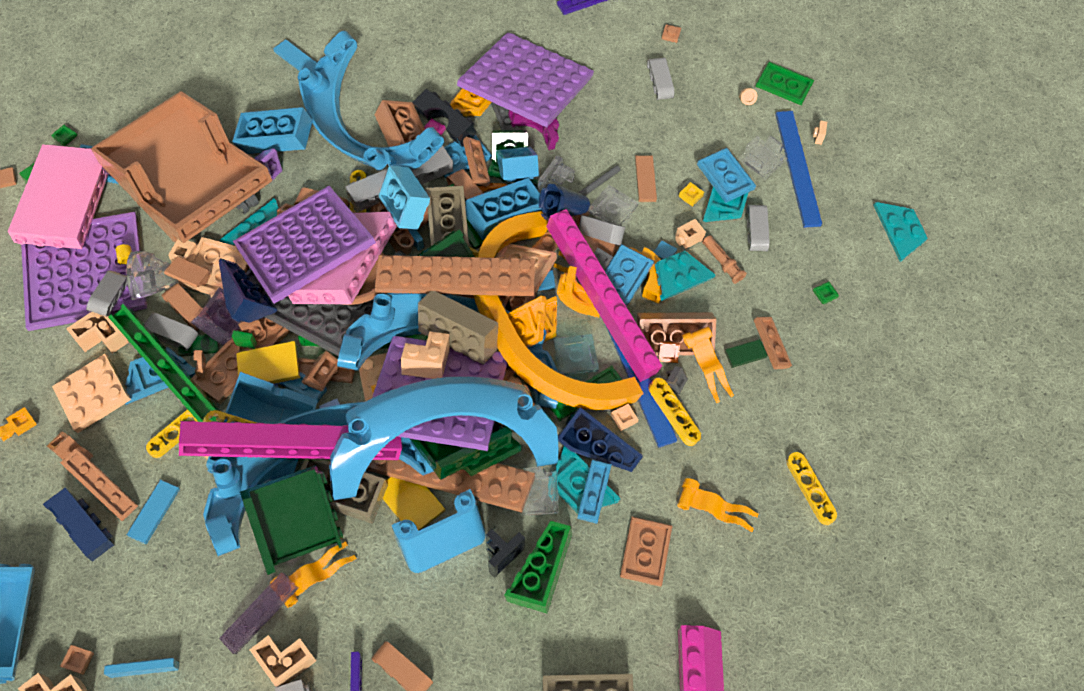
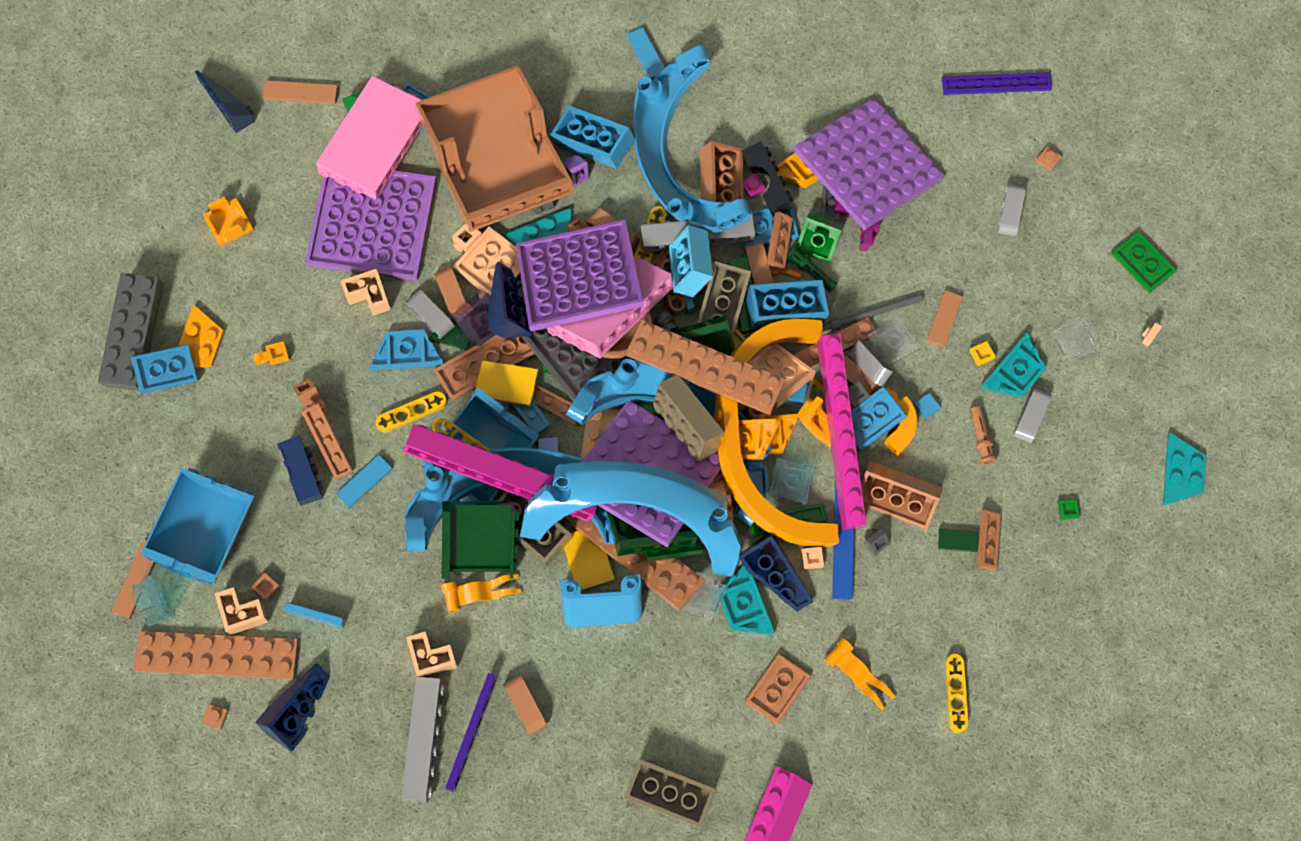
camera: 25 degrees right, 10 degrees up
green tile [51,125,78,146] -> none
light nougat plate [52,354,131,433] -> none
light grey beam [87,270,129,317] -> none
green tile [108,304,220,422] -> none
yellow hose [115,244,133,265] -> none
clear brick [126,251,179,300] -> none
nougat slope [164,257,210,288] -> none
nougat tile [194,350,206,377] -> none
clear purple plate [219,572,298,654] -> none
green tile [231,330,257,349] -> none
nougat plate [238,320,263,336] -> none
nougat slope [302,350,338,391] -> none
light nougat brick [401,331,450,379] -> none
black bracket [486,529,525,578] -> none
dark azure slope [496,147,539,182] -> none
green wedge [504,521,572,614] -> none
clear panel [538,155,575,193] -> none
dark blue cone [539,184,590,220] -> none
dark azure tile [577,460,612,524] -> none
yellow beam [648,378,701,446] -> none
teal wing [655,251,716,301] -> none
tile [658,341,680,363] -> none
light nougat brick [675,219,706,249] -> none
light orange flag [682,326,734,403] -> none
dark azure tile [697,148,756,203] -> none
light nougat tile [739,88,757,105] -> none
blue tile [775,111,822,228] -> none

